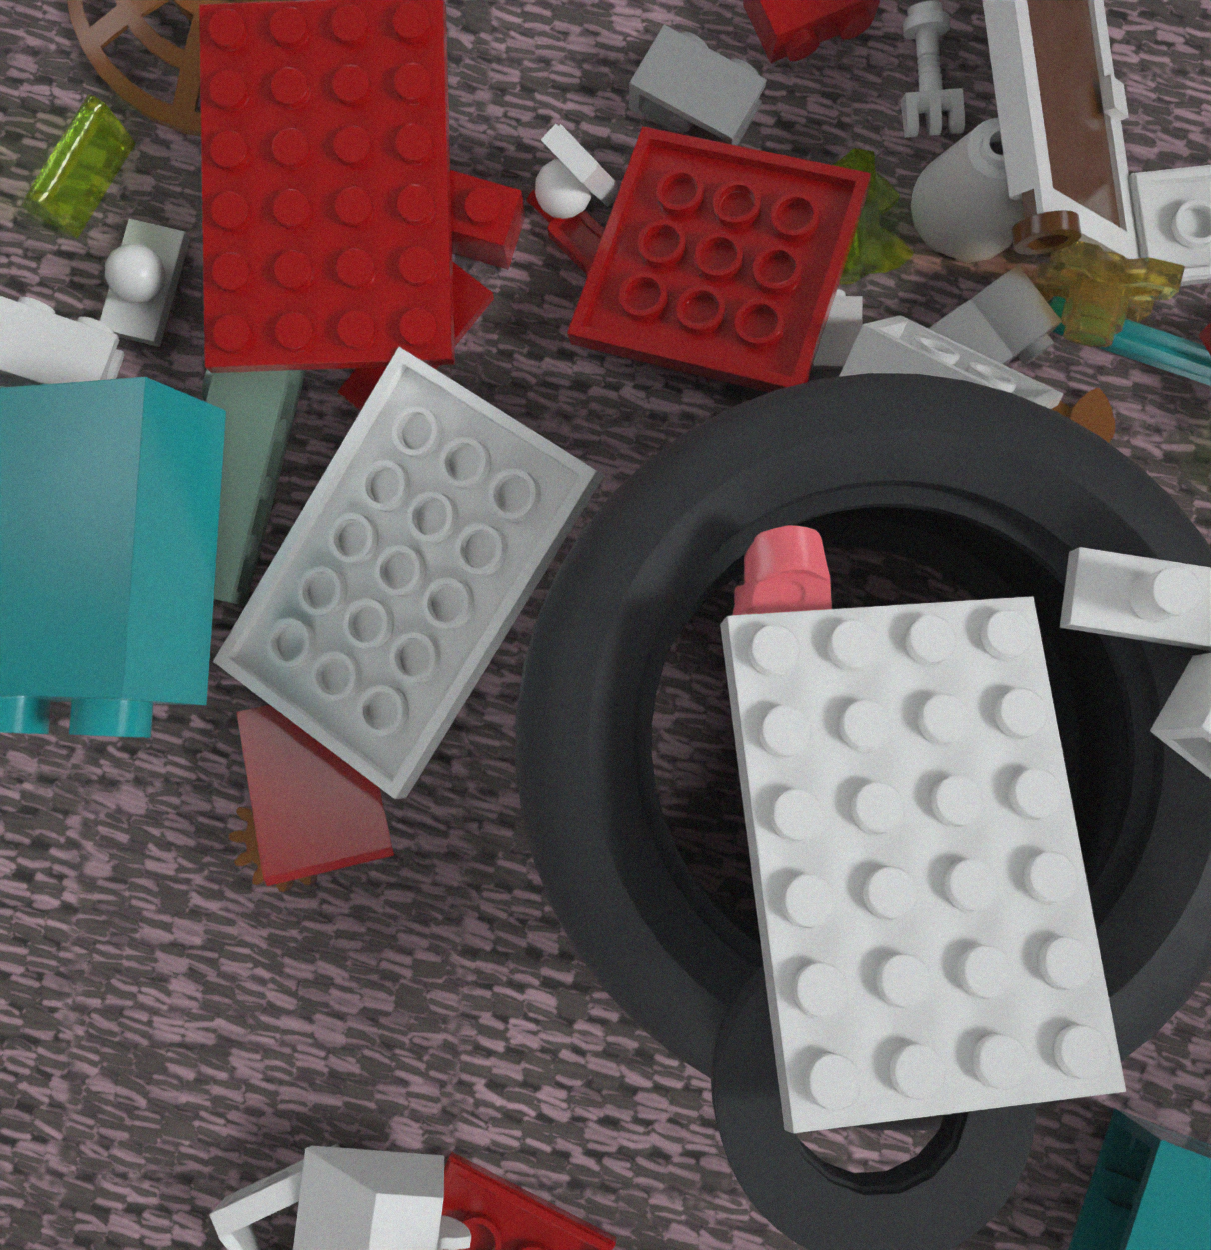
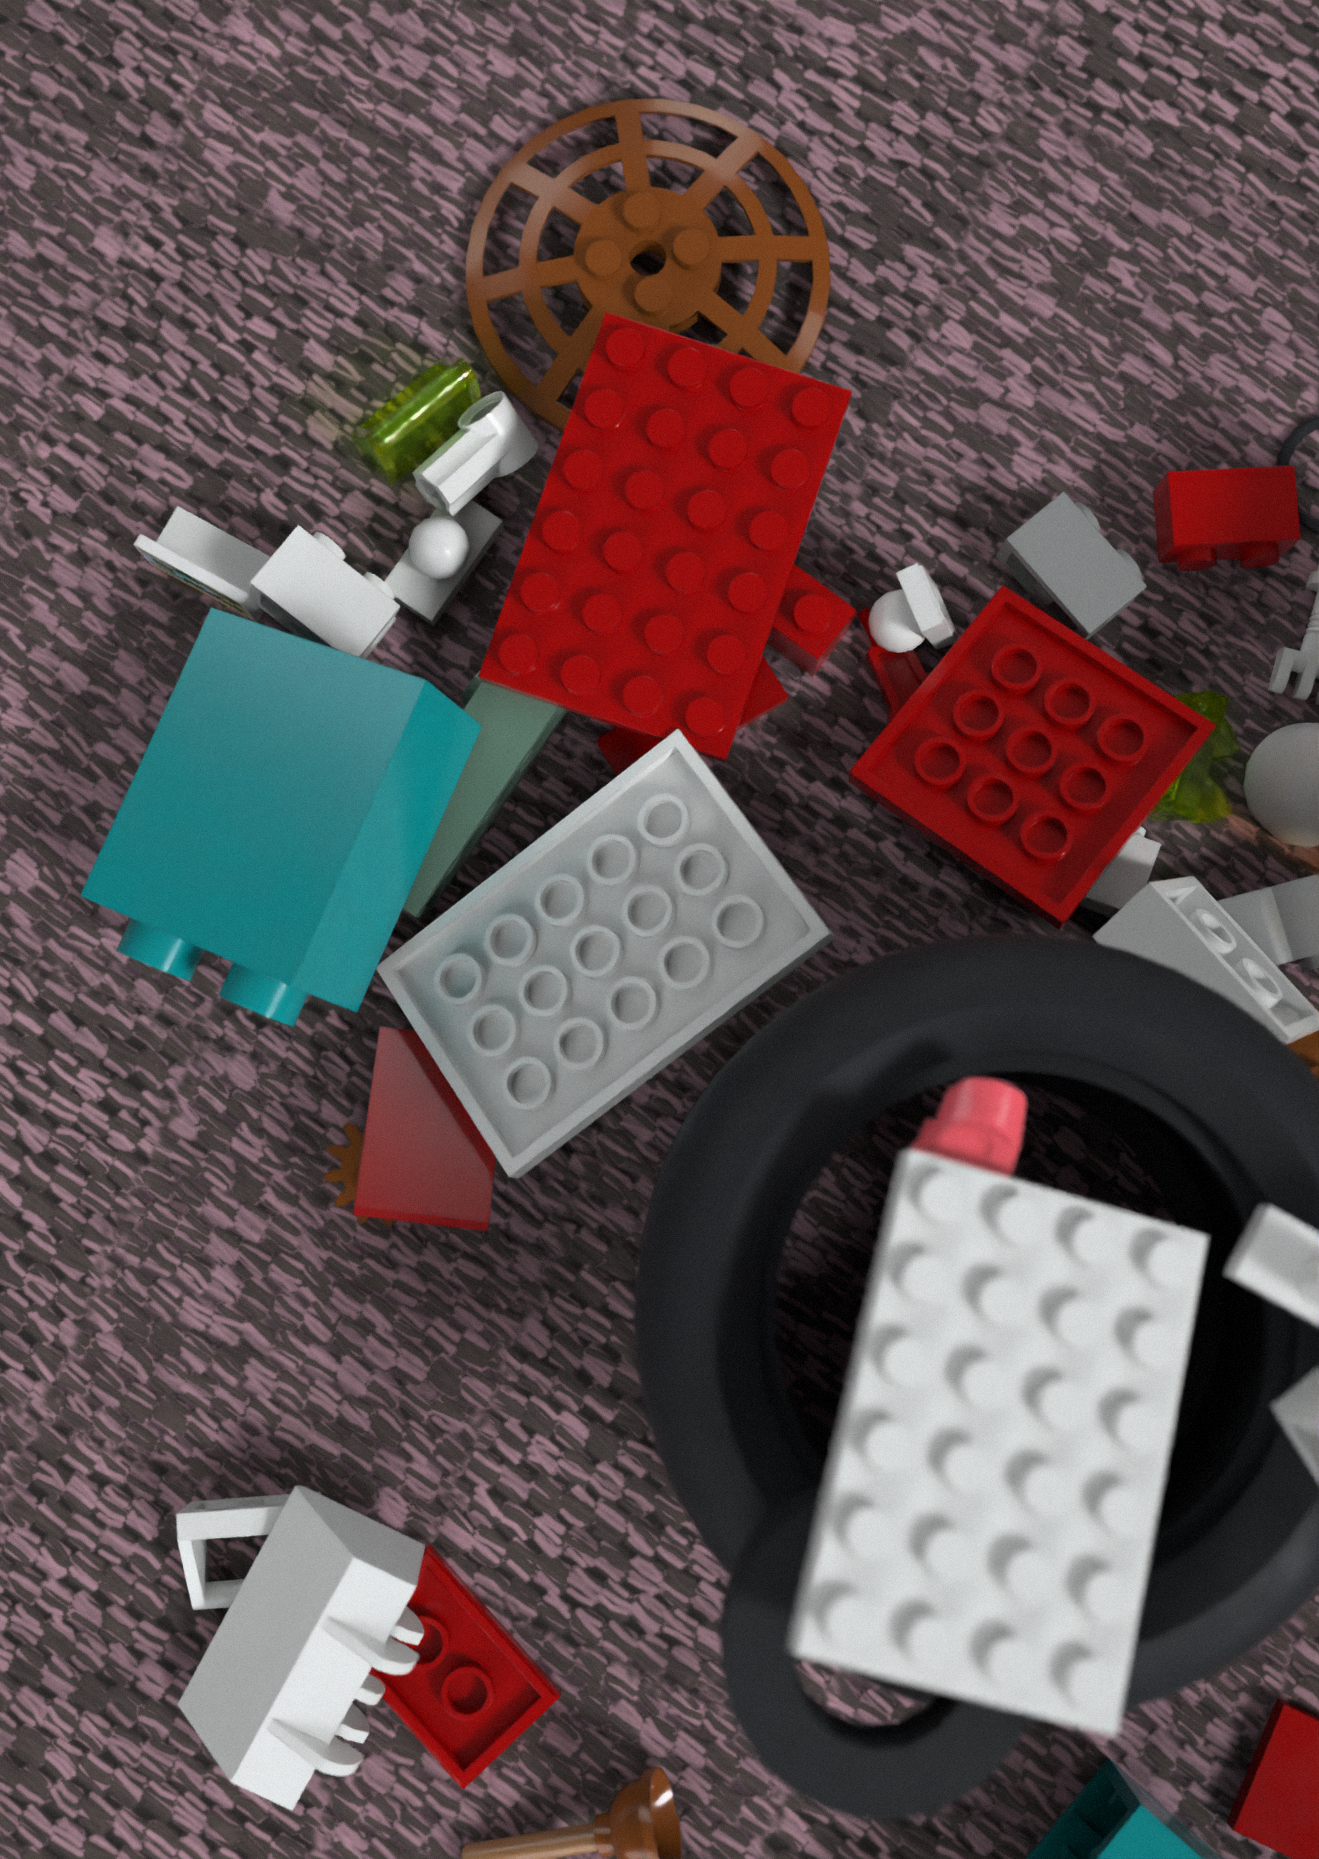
camera: 20 degrees right, 0 degrees up
none -> white piece [412,391,539,517]

